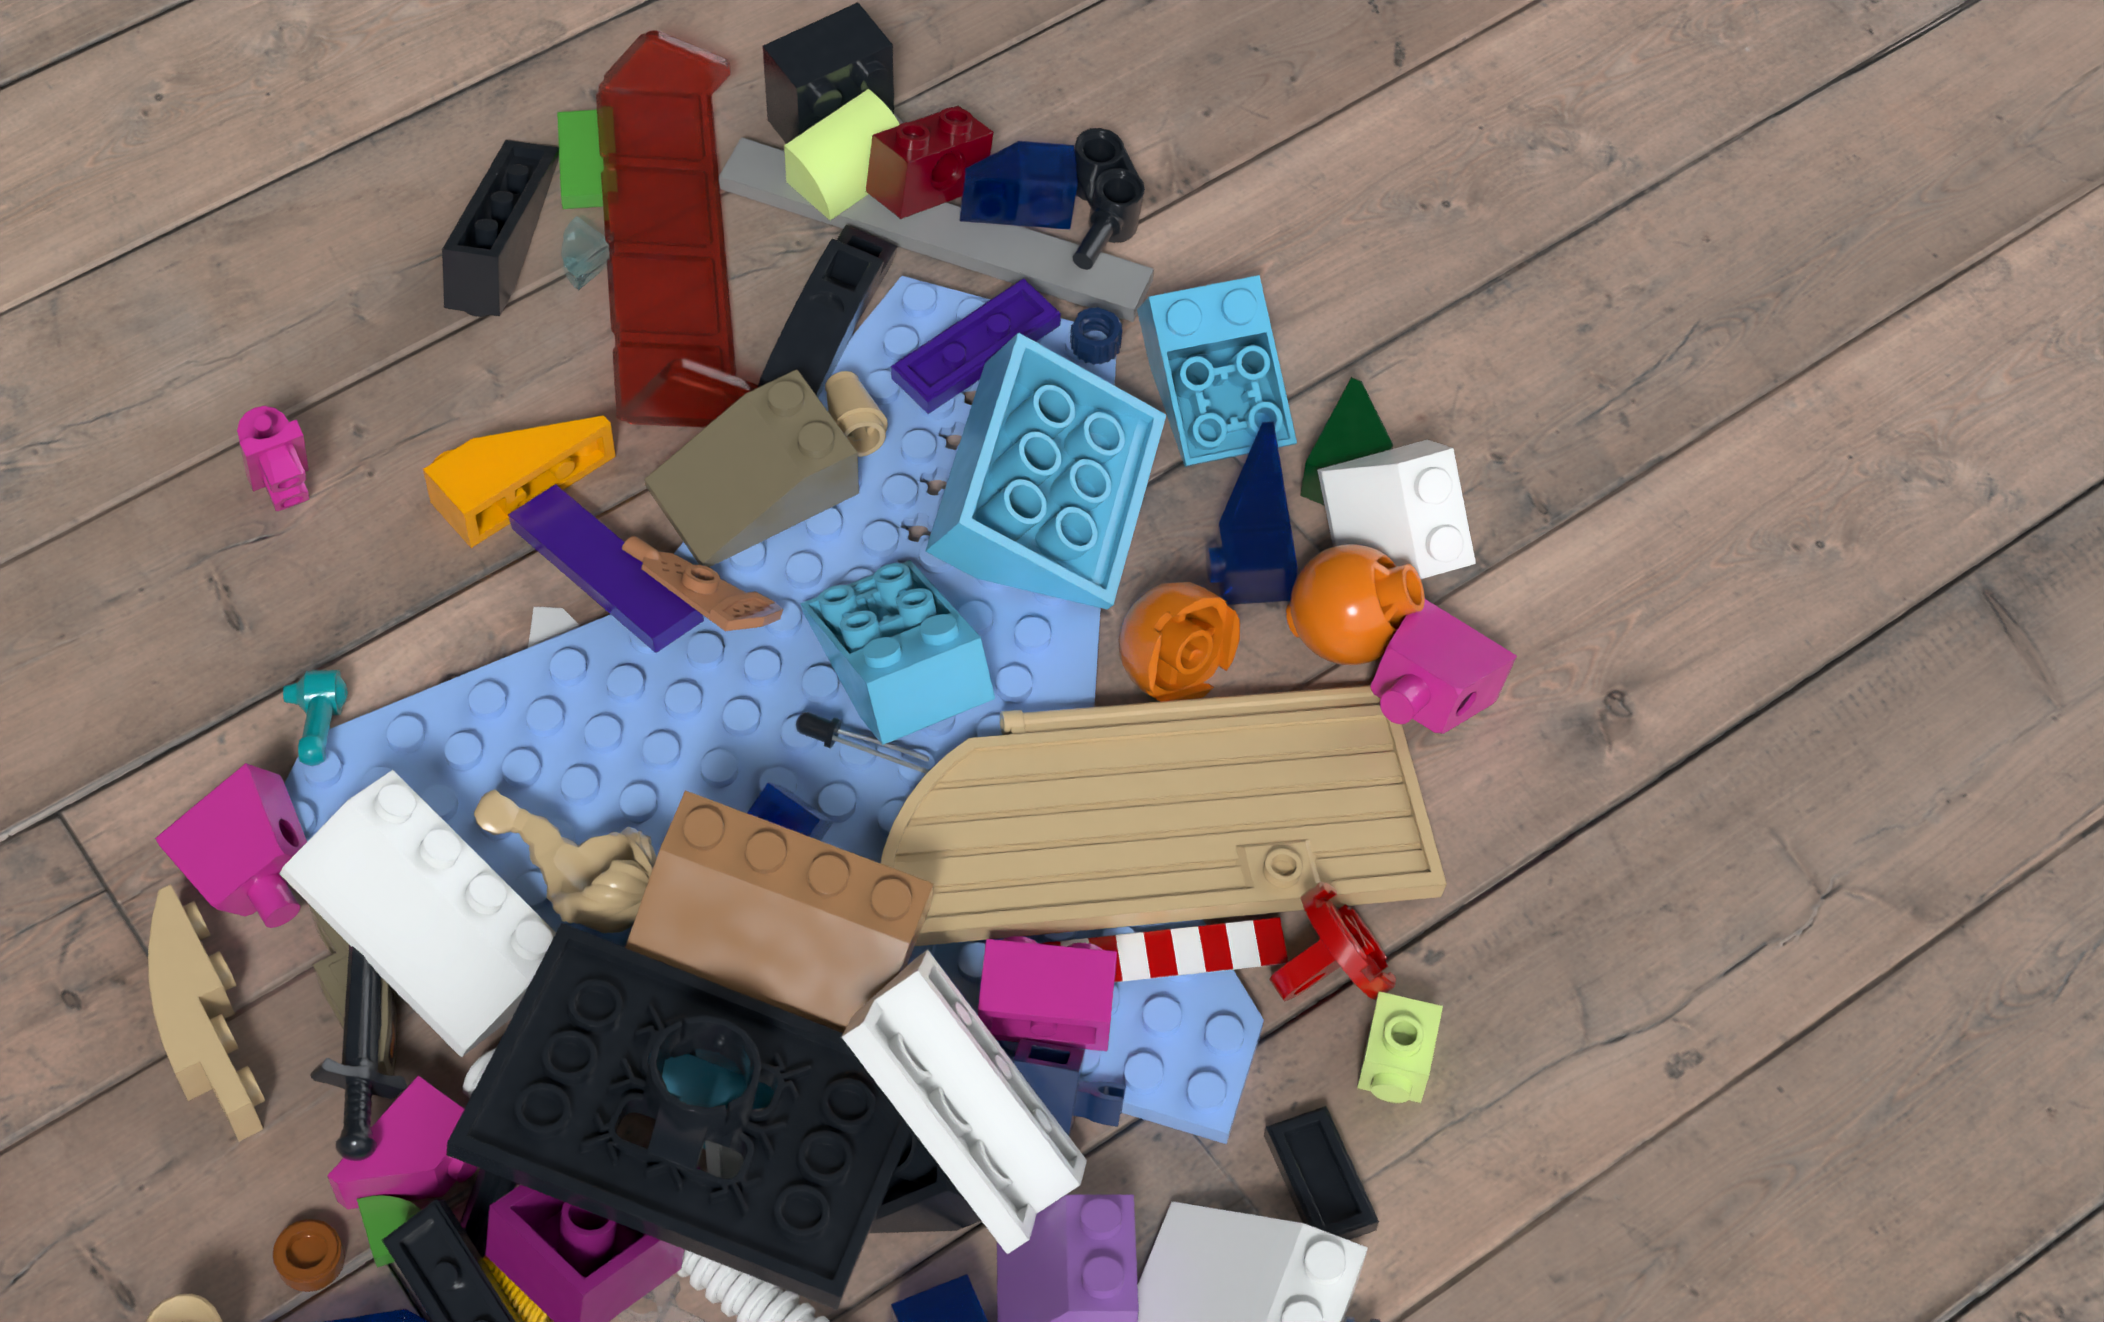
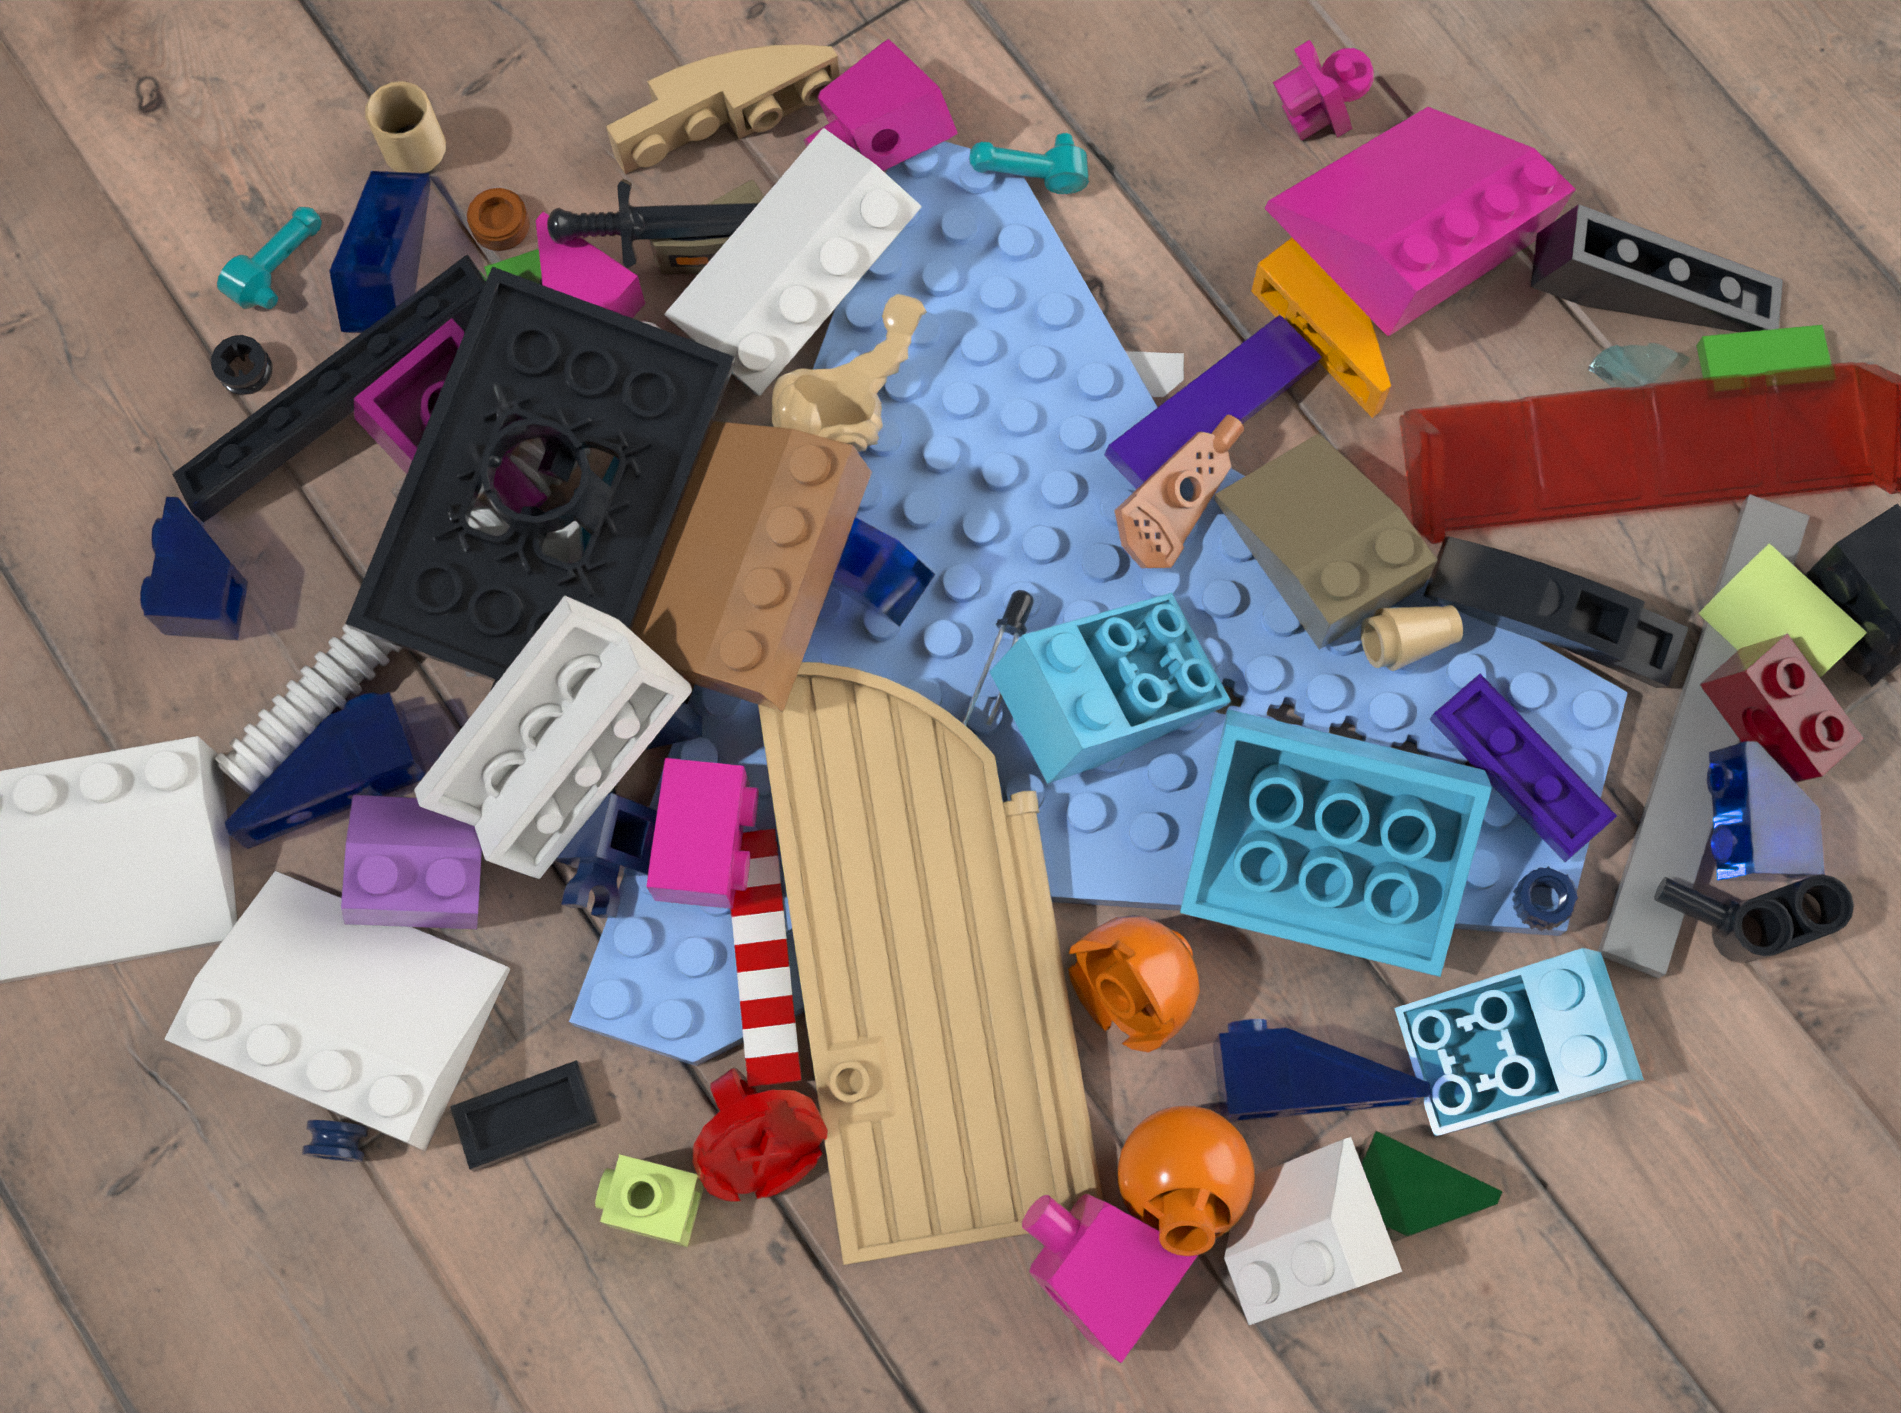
camera: 95 degrees right, 15 degrees up
none -> dark pink slope [1264,107,1576,337]

